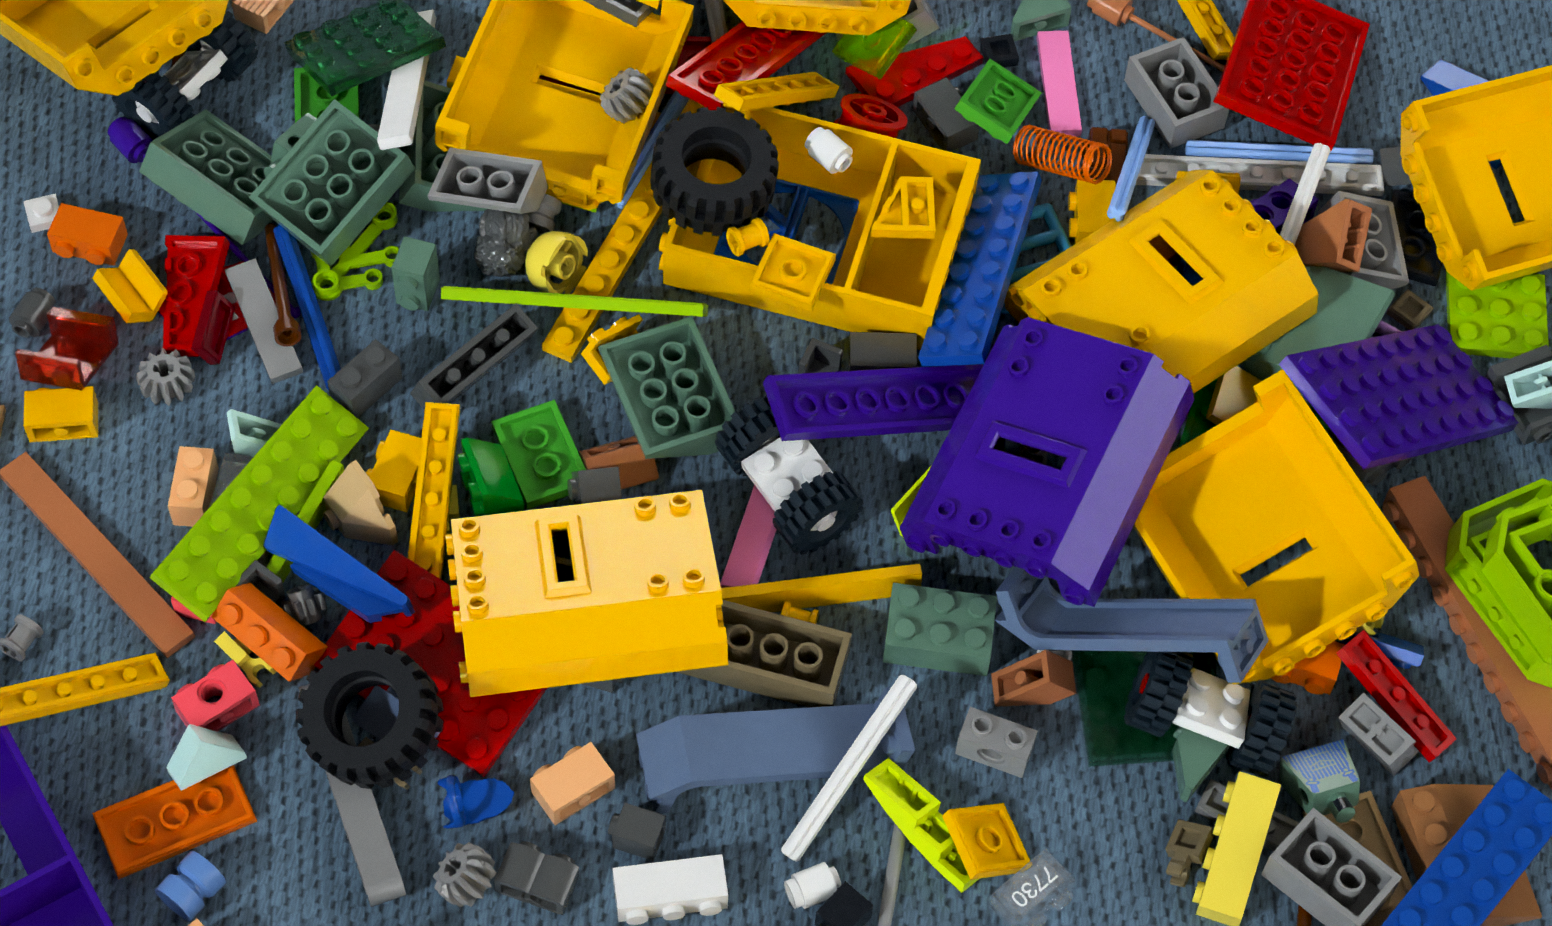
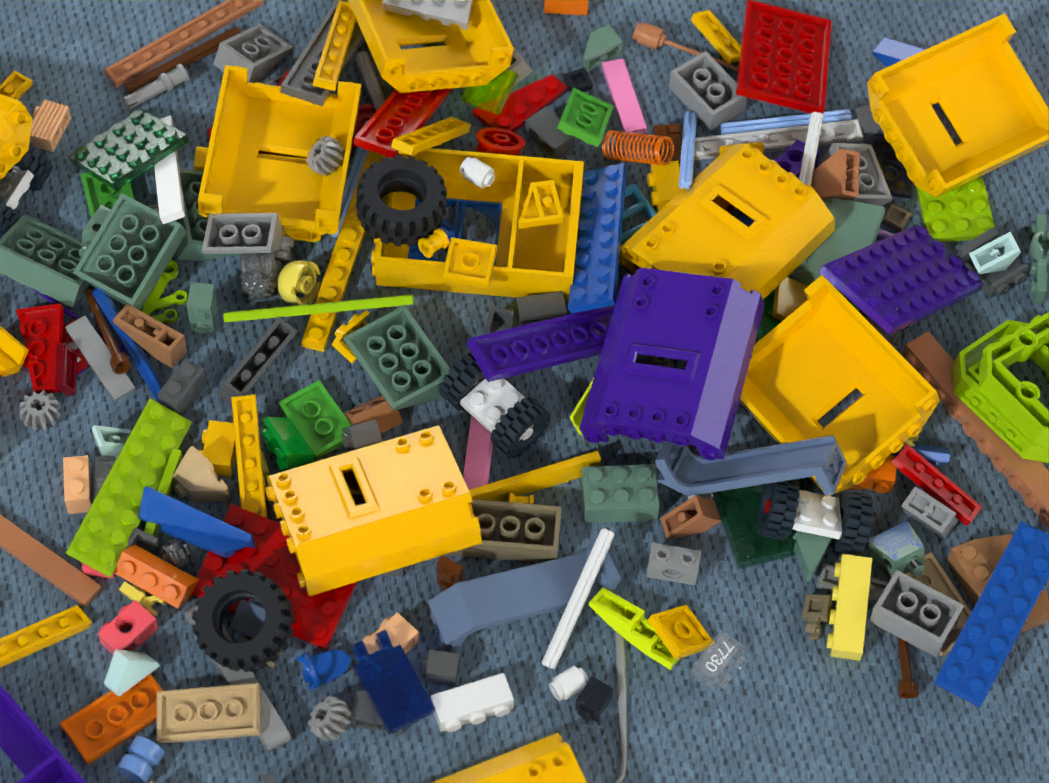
camera: 10 degrees left, 0 degrees up
none -> medium nougat slope [113,304,187,368]
none -> tan tile [156,683,260,744]
none -> clear blue tile [353,630,436,735]
none -> reddish brown plate [437,555,463,591]

